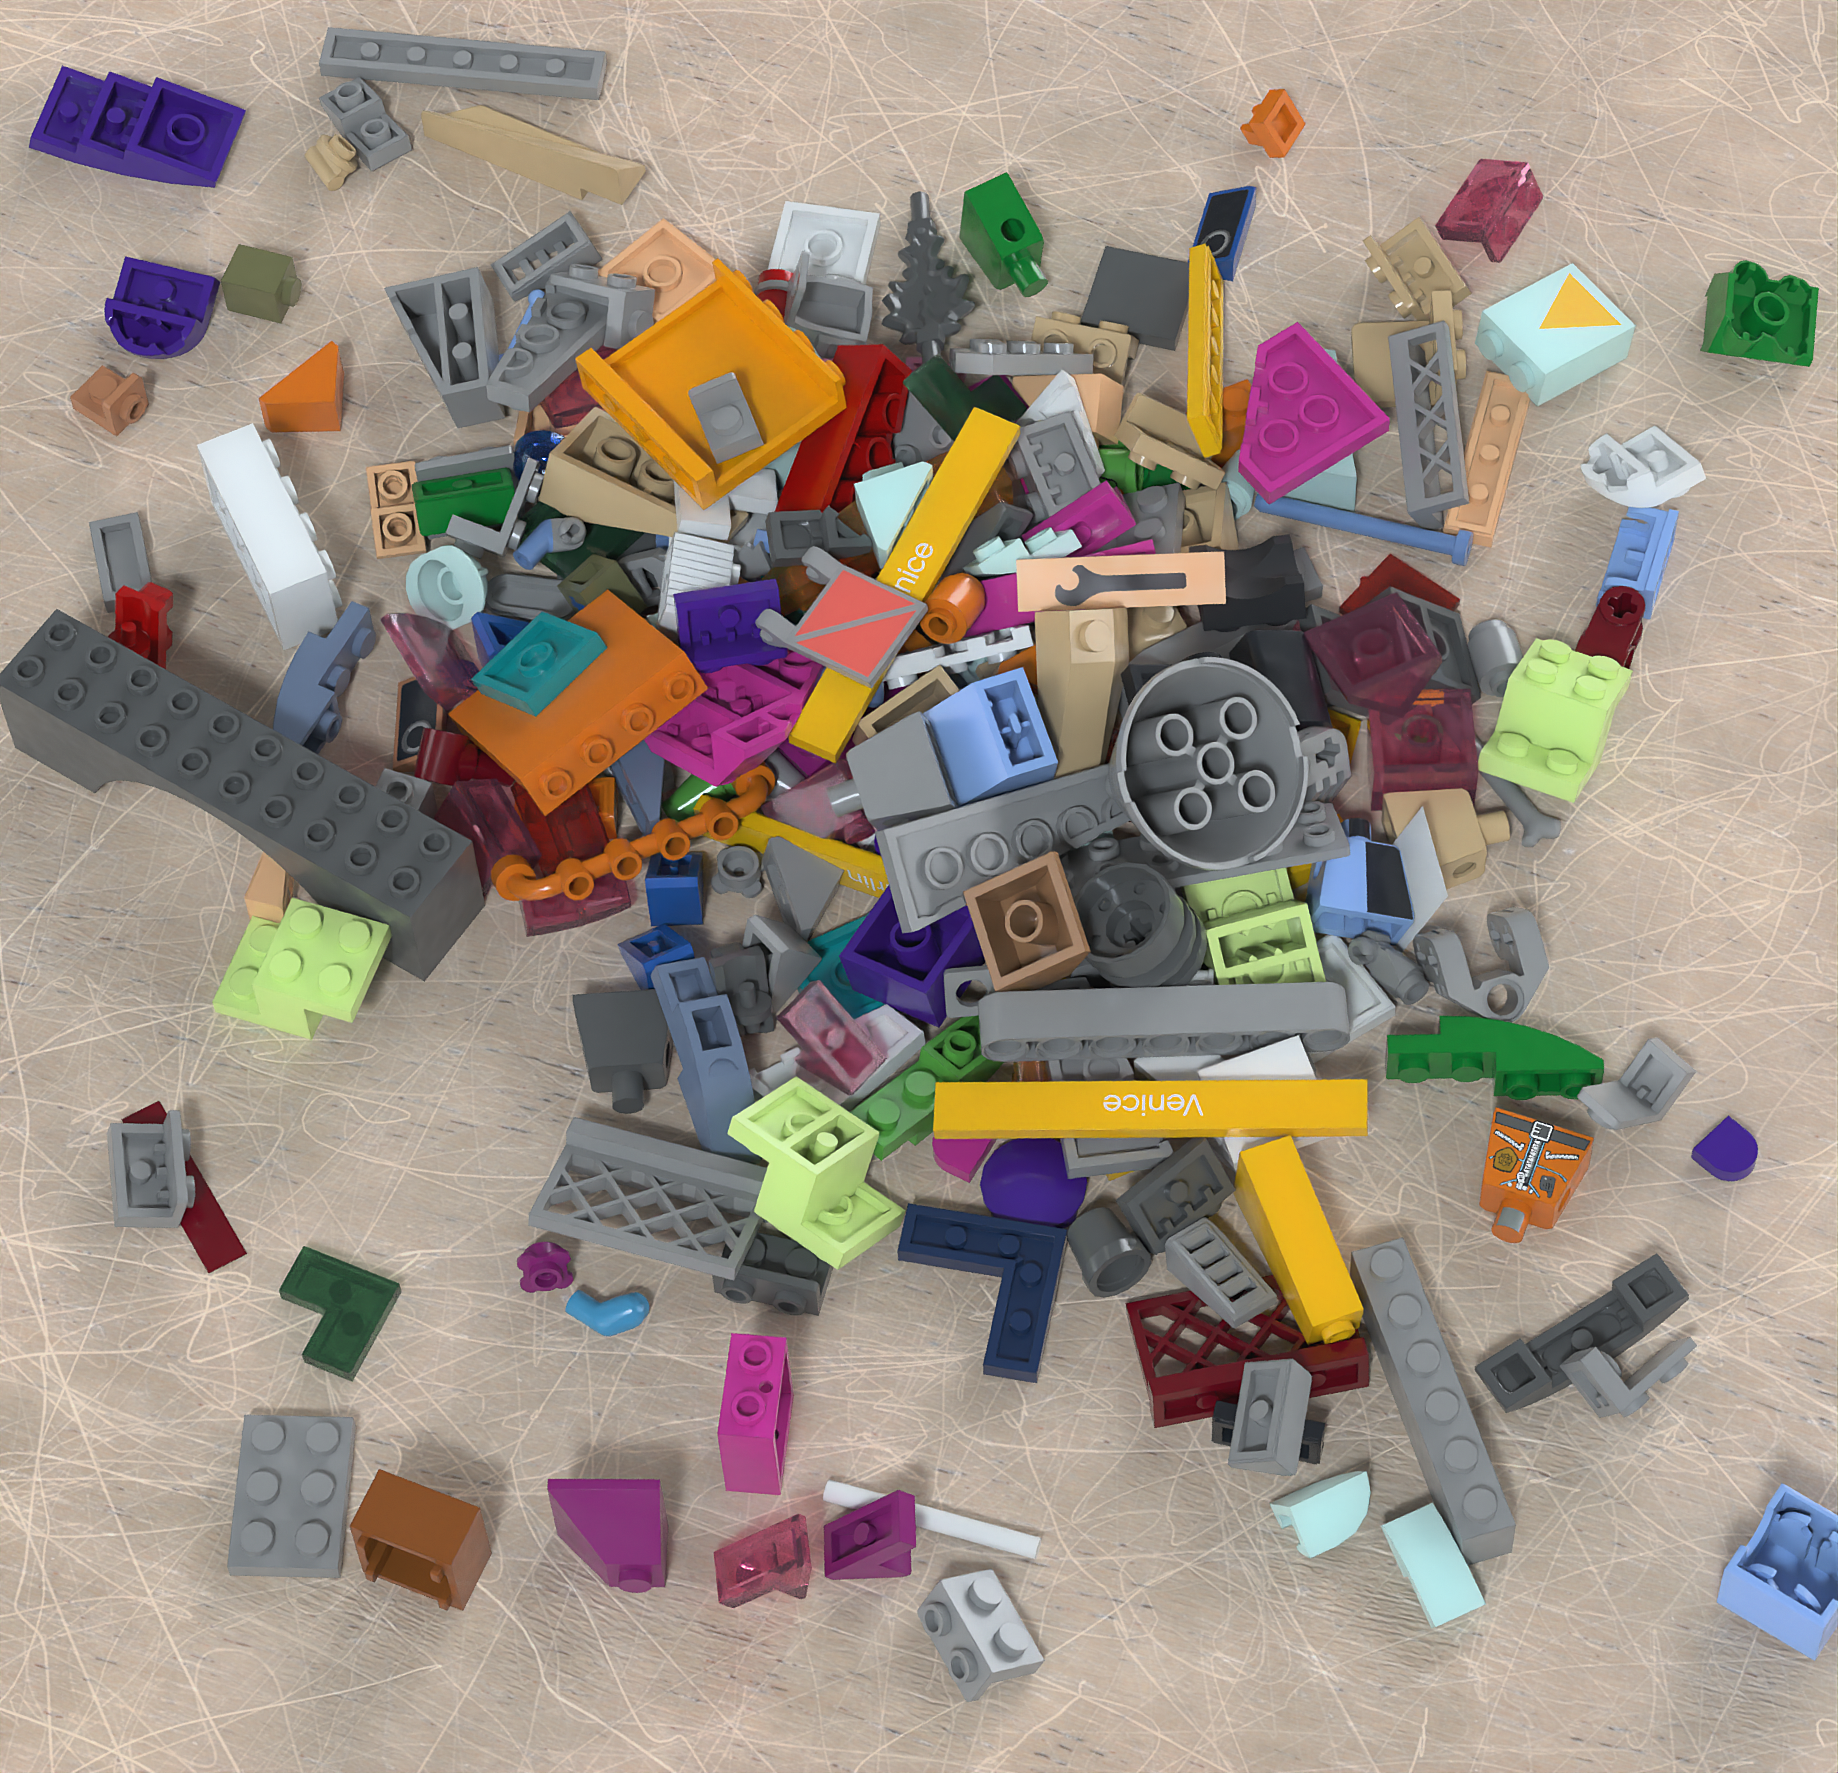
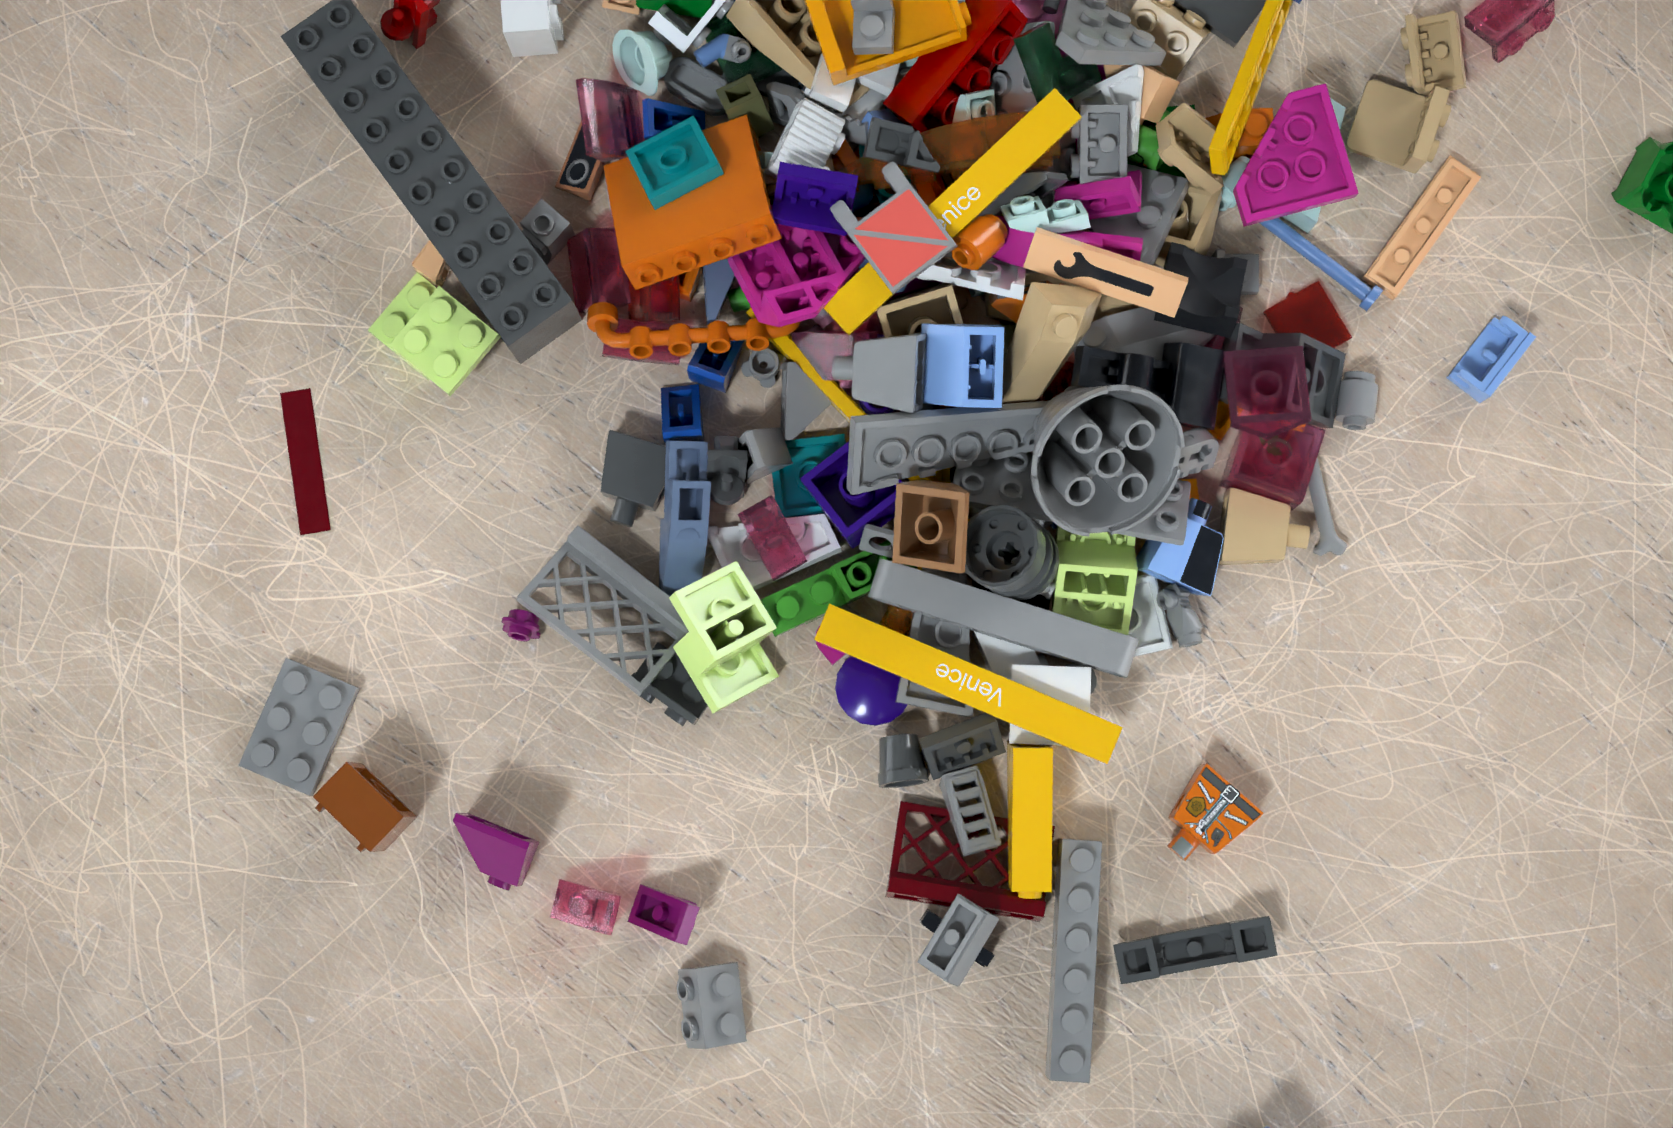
camera: 15 degrees right, 25 degrees up
light grey bracket [107,1110,195,1228] -> none
sand blue slope [273,601,376,754] -> none
clear green tile [279,1246,402,1382] -> none
dark red pin [413,727,514,787] -> none
dark azure arm [565,1290,650,1337] -> none
dark pink window [717,1333,794,1495] -> none
white bar [823,1479,1042,1559] -> none
light aqua slope [854,461,933,569] -> none
dark blue plate [897,1203,1067,1383] -> none
light aqua brick [1269,1471,1371,1559] -> none
light aqua slope [1381,1503,1486,1628] -> none
green slope [1385,1016,1604,1100] -> none
light grey fence [1388,321,1469,530] -> none
white sticker [1392,806,1448,953] -> none
light grey piece [1413,906,1549,1023] -> none
light aqua brick [1475,263,1636,407] -> none
yellowish green bracket [1476,638,1633,803] -> none
light grey bracket [1560,1337,1697,1418] -> none
dark red piece [1575,586,1645,669] -> none
light grey bracket [1577,1037,1697,1130] -> none
white slope [1581,426,1706,508] -> none
dark purple tile [1691,1115,1758,1181] -> none

